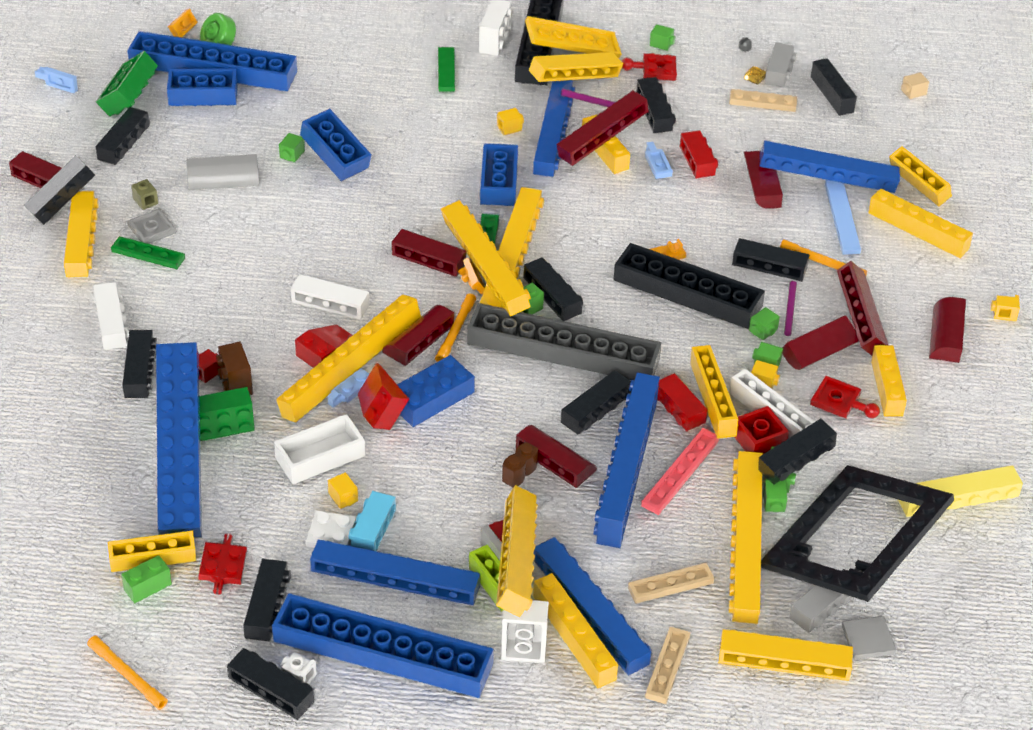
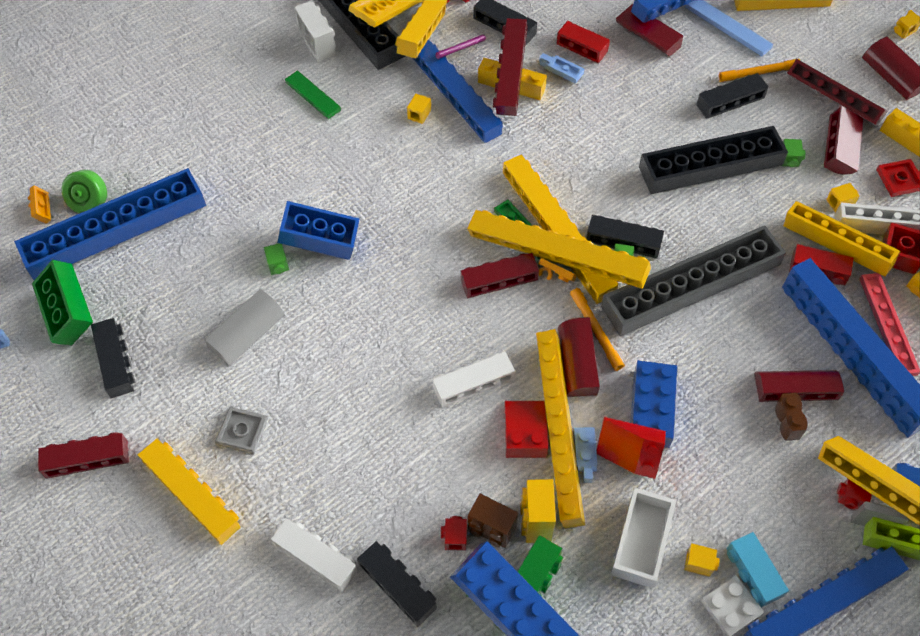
camera: 40 degrees left, 15 degrees up
brick [24,155,95,225] -> none
green tile [111,236,185,270] -> none
olive brick [131,179,159,210] -> none
blue brick [167,68,238,106] -> none
blue brick [480,143,518,206] -> none
black brick [561,370,631,435] -> none
light orange plate [650,239,686,260] -> none
bright green brick [752,342,783,367] -> none
magenta bar [784,281,797,336] -> none
none -> yellow brick [520,479,556,543]

